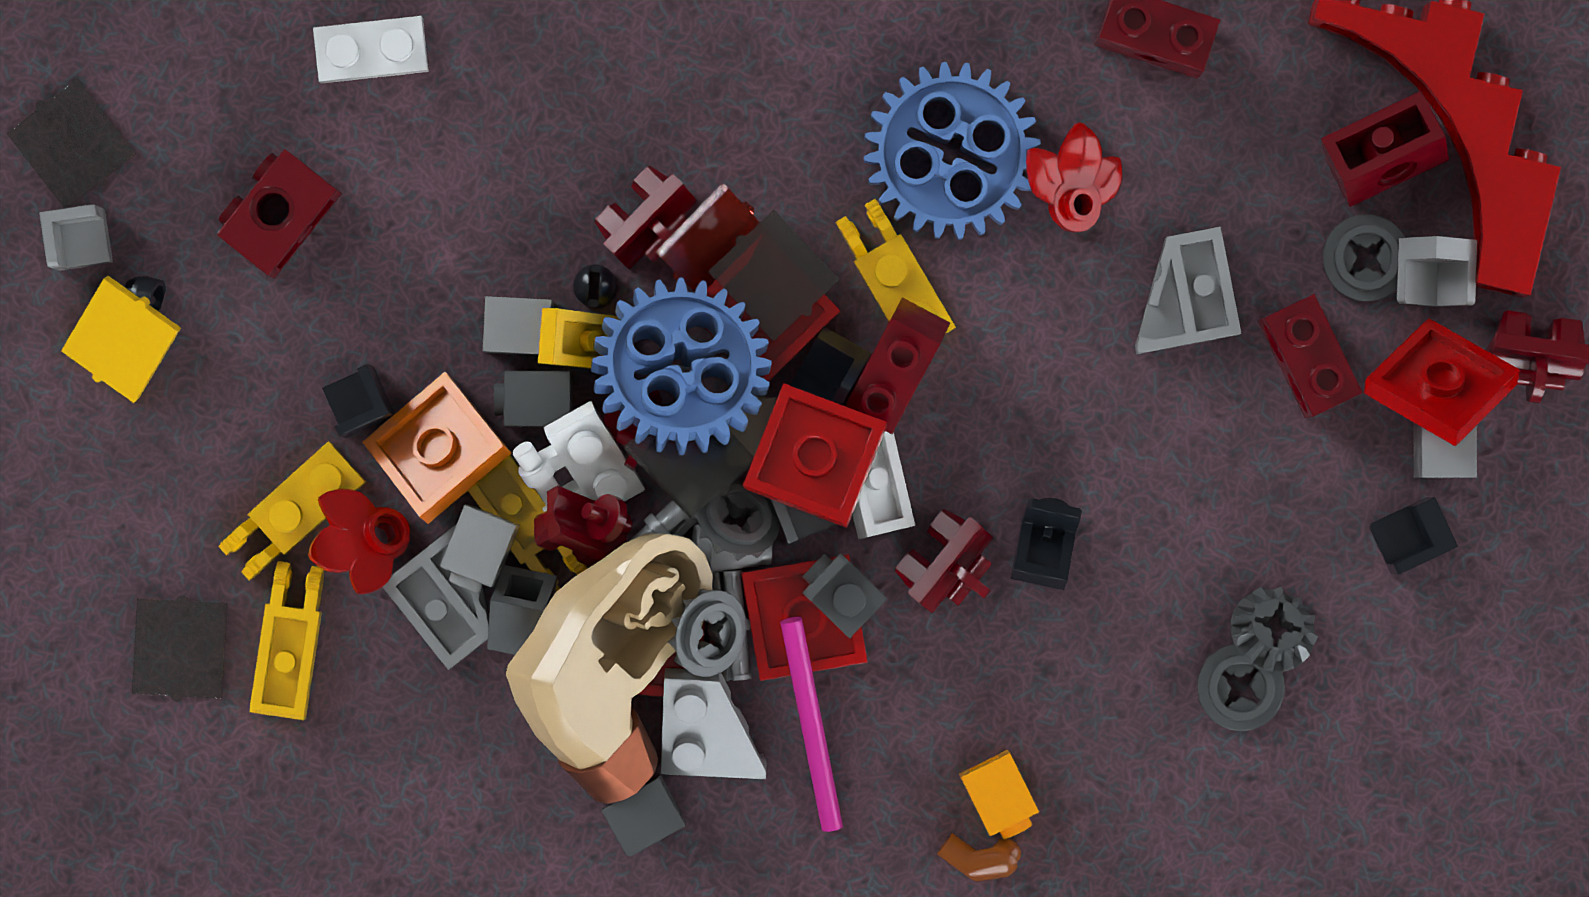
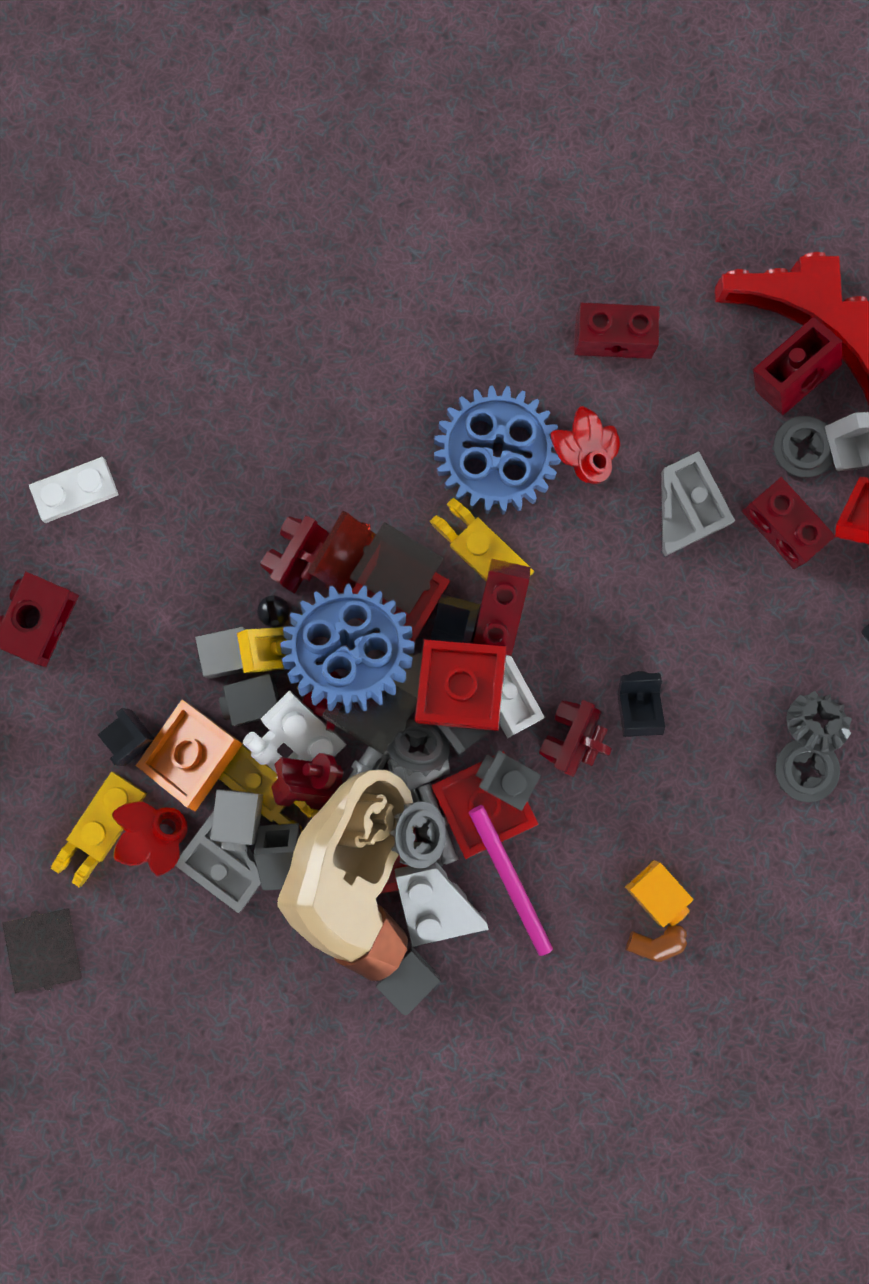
camera: 15 degrees left, 5 degrees down
yellow hinge [249,561,325,720] -> none

